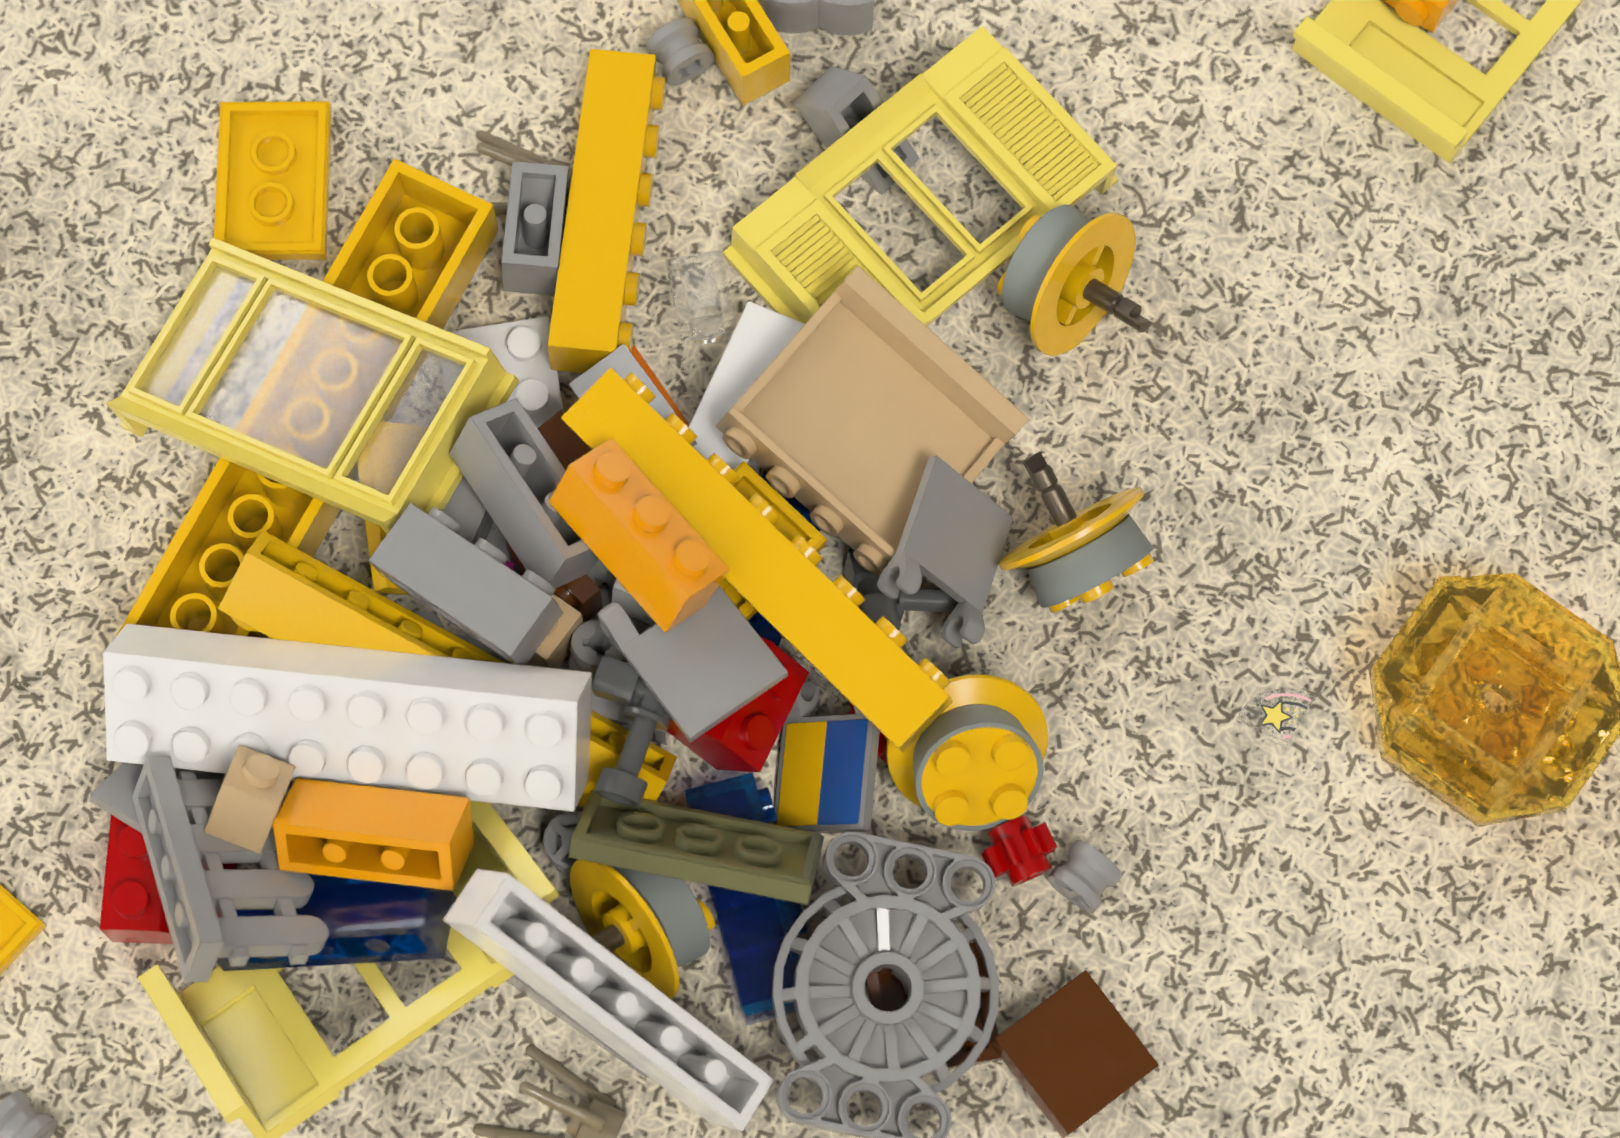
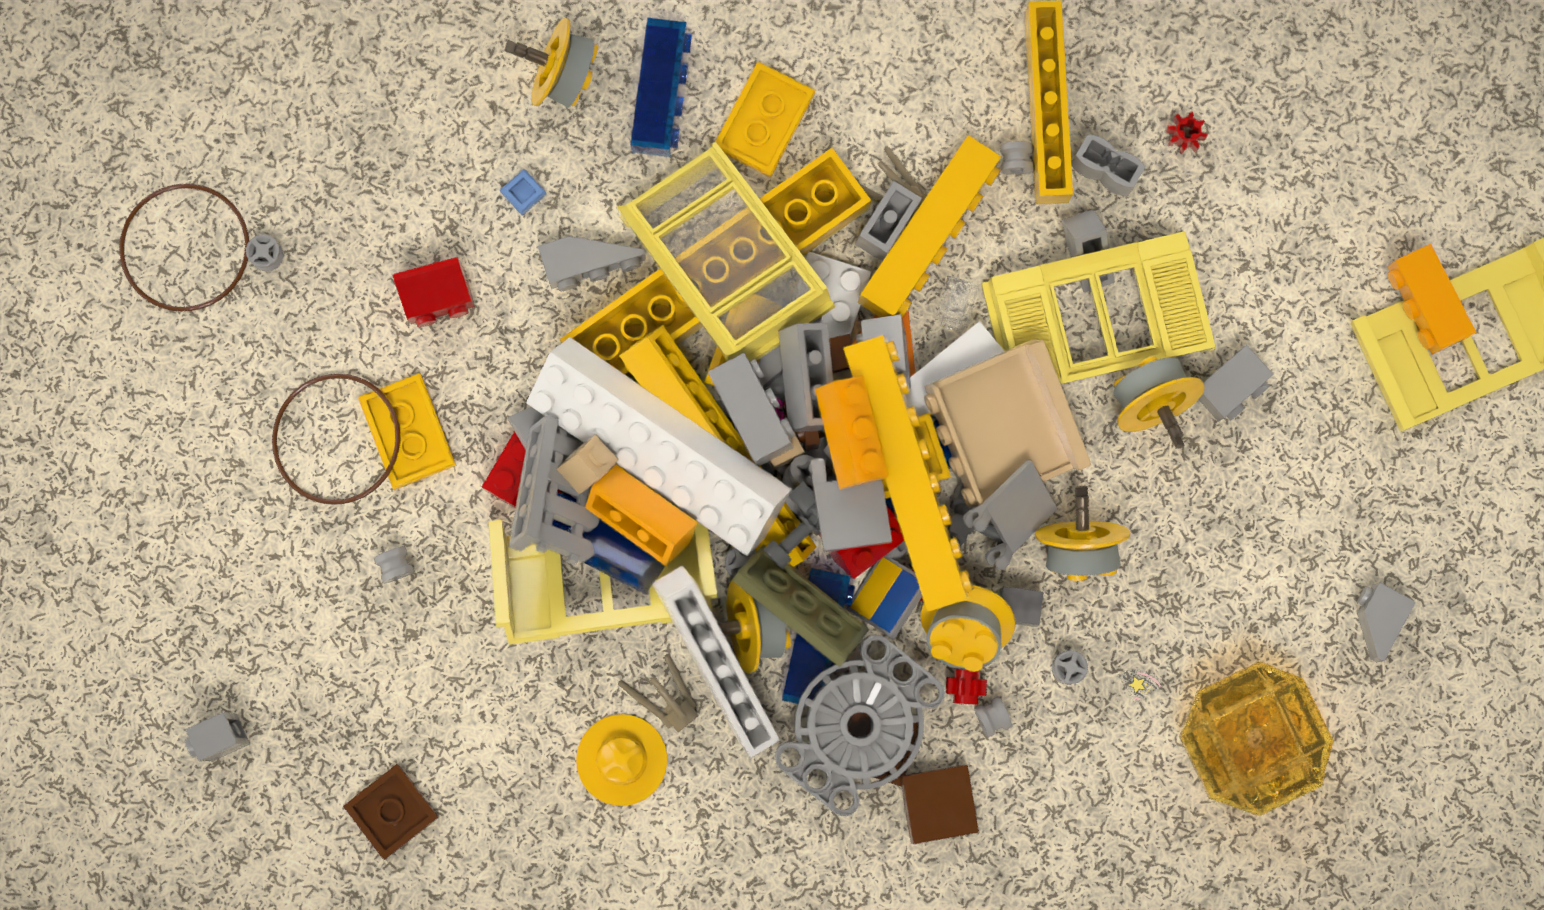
camera: 25 degrees right, 10 degrees up
none -> light grey slope [538,236,646,291]
none -> clear blue brick [630,17,693,157]
none -> flat silver brick [996,586,1044,627]
none -> light grey wheel [1052,650,1088,685]
none -> light grey brick [1198,345,1274,422]
none -> light grey slope [1357,582,1416,663]

